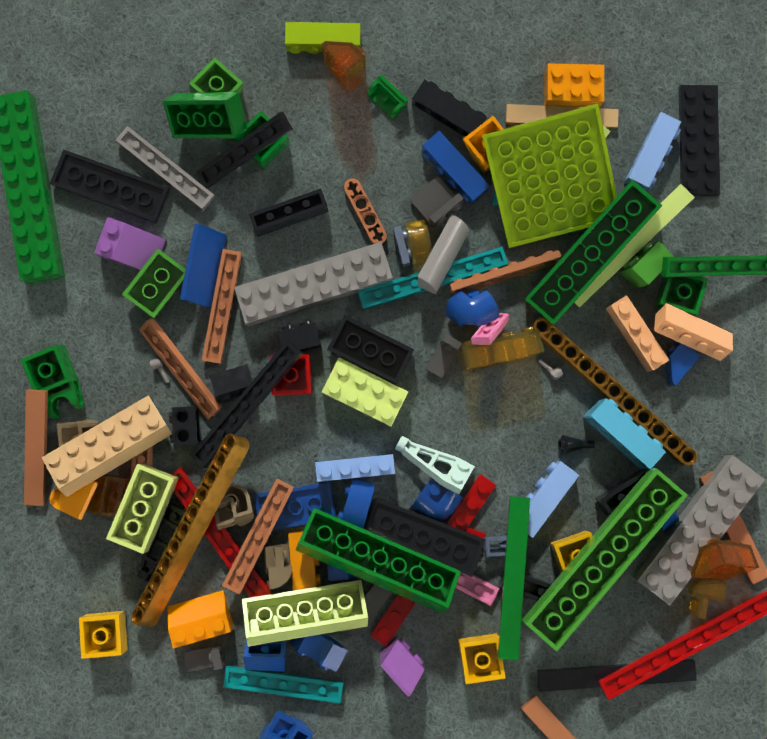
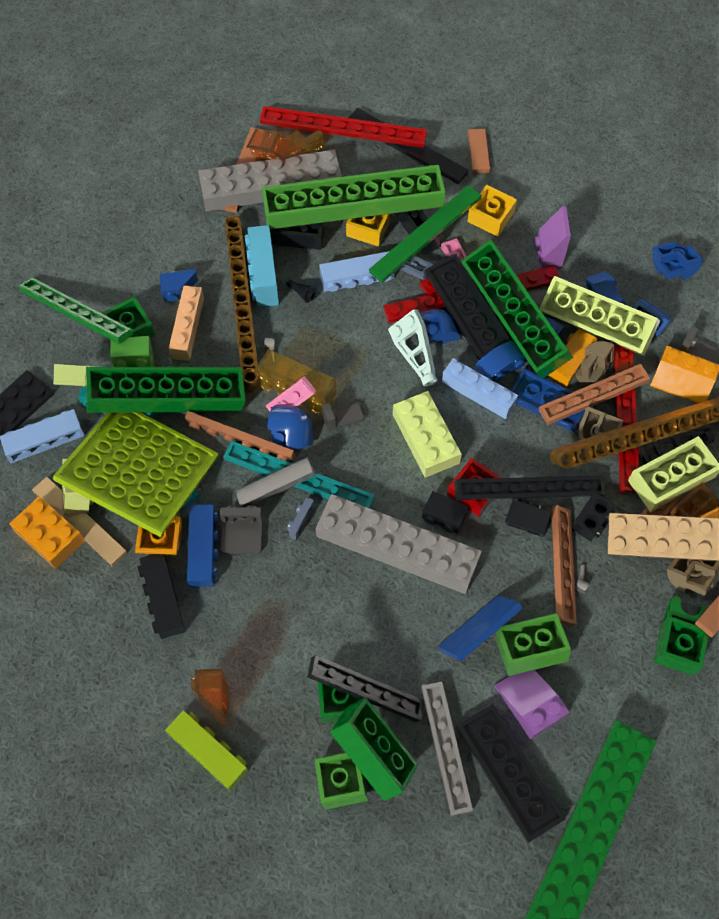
camera: 140 degrees left, 20 degrees down
nougat plate [202,249,242,364] -> none
teal plate [223,665,343,704] -> none
black brick [249,188,329,237] -> none
black brick [327,315,414,386] -> none
nougat beam [344,178,387,245] -> none
green hinge [367,74,408,120] -> none
clear yellow brick [406,220,431,264] -> none
light nougat brick [654,303,733,361] -> none

